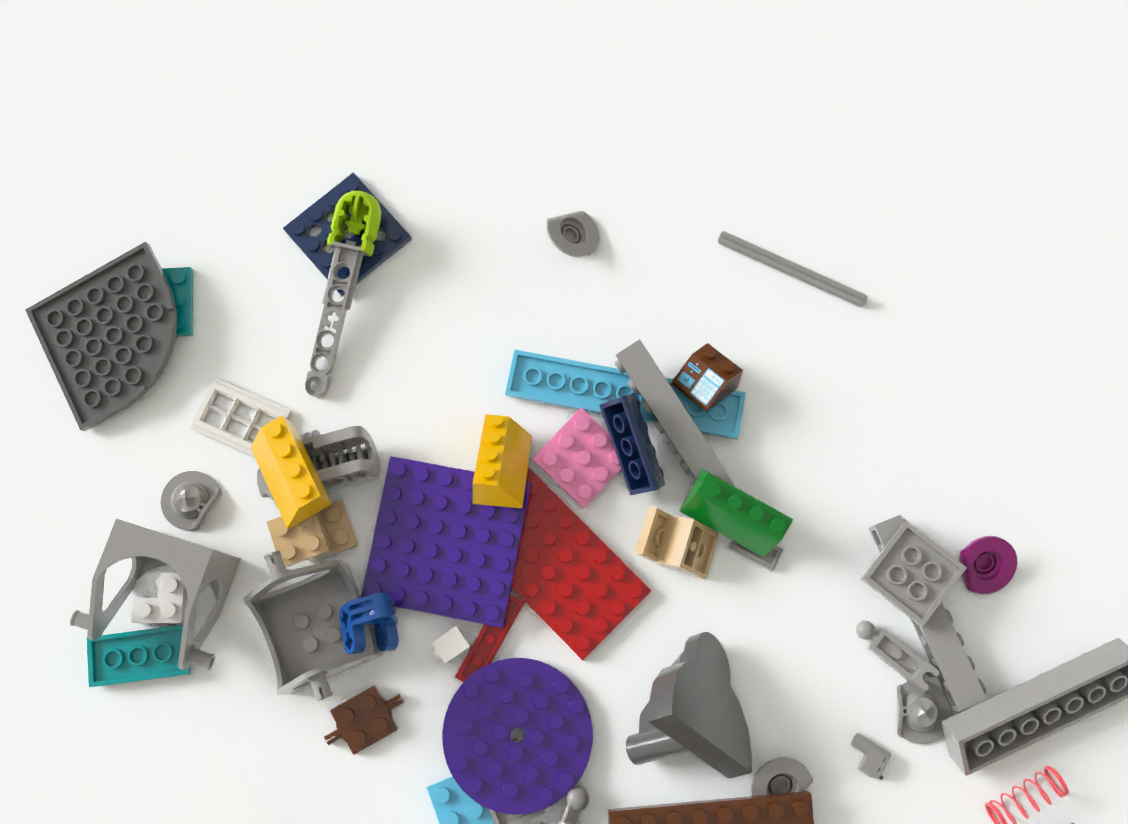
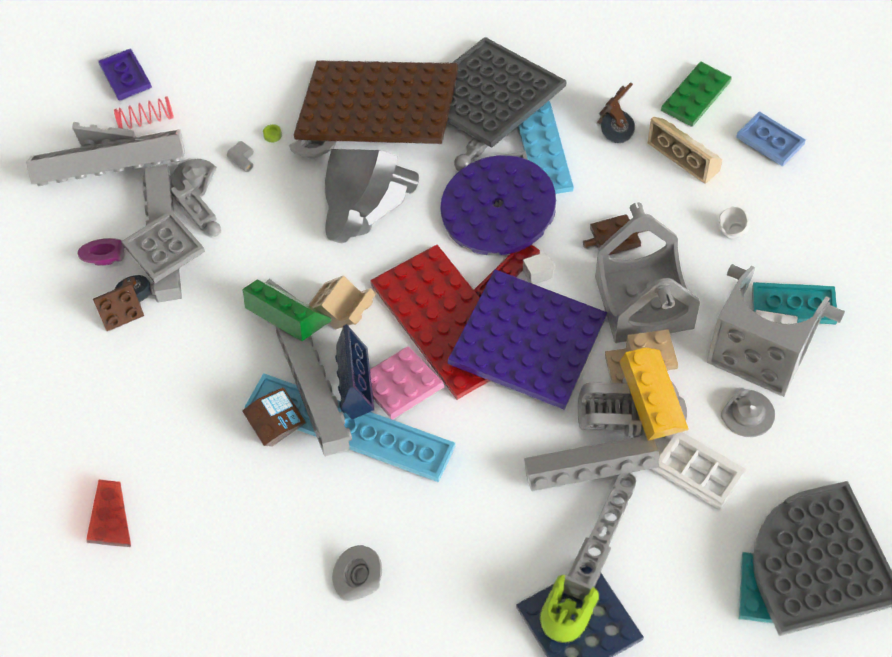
camera: 165 degrees left, 20 degrees down
blue piece [339,593,399,654] -> none
yellow slope [473,414,532,508] -> none
light grey axle [717,231,868,307] -> none
none -> light grey wing [72,122,136,147]
none -> clear red wing [86,479,131,548]
none -> reddish brown plate [93,275,151,332]
none -> lime tile [263,124,282,143]
none -> light grey brick [524,435,659,491]
none -> white hair [719,206,750,238]

